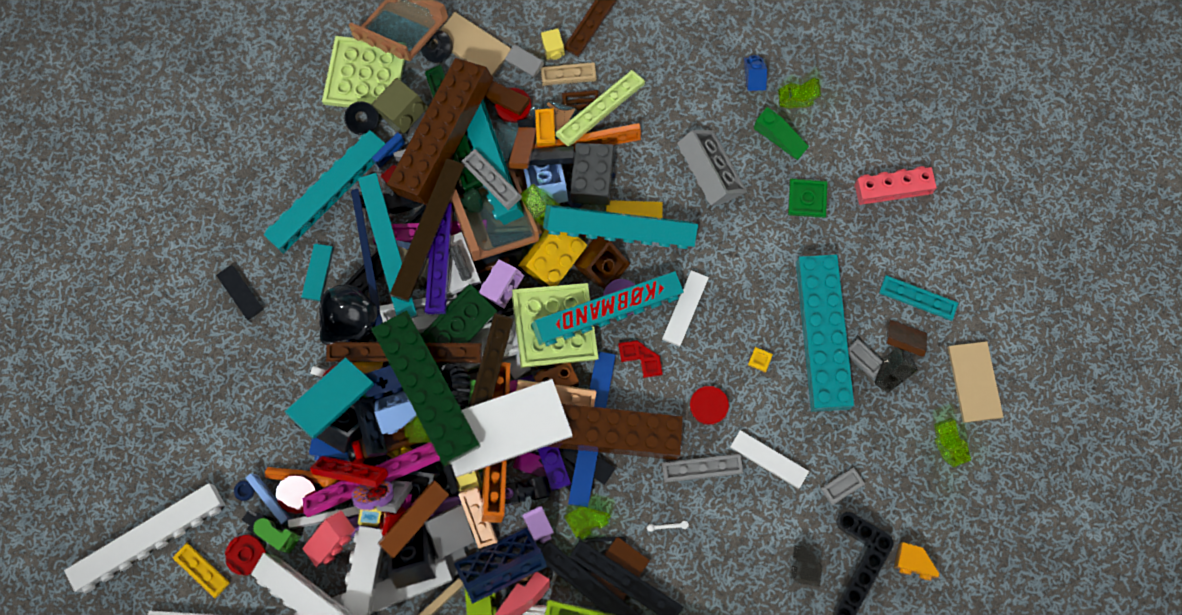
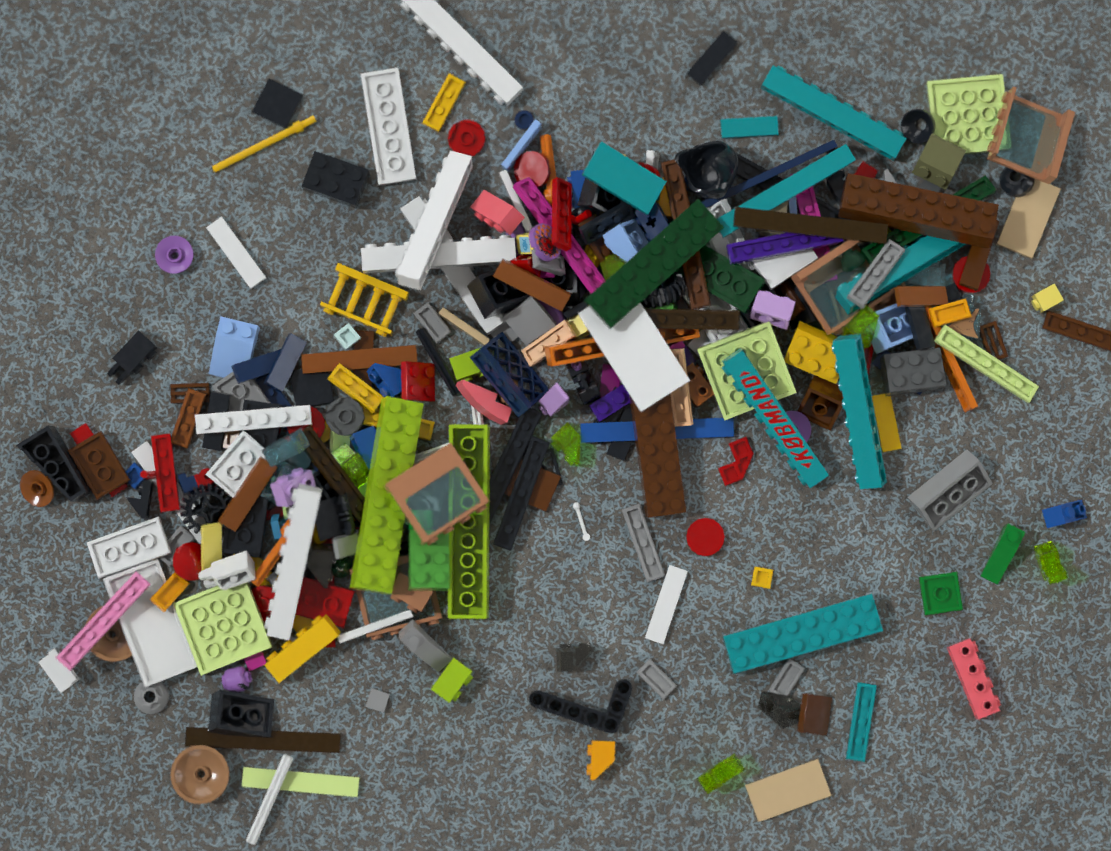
camera: 75 degrees right, 10 degrees up
bright green hips [242,510,301,554] -> none
blue tile [372,132,405,168] -> none
dark grey axle [450,245,472,281] -> none
light grey tile [505,44,544,78] -> none
tan tile [541,62,596,86] -> none
white tile [662,270,709,347] -> none

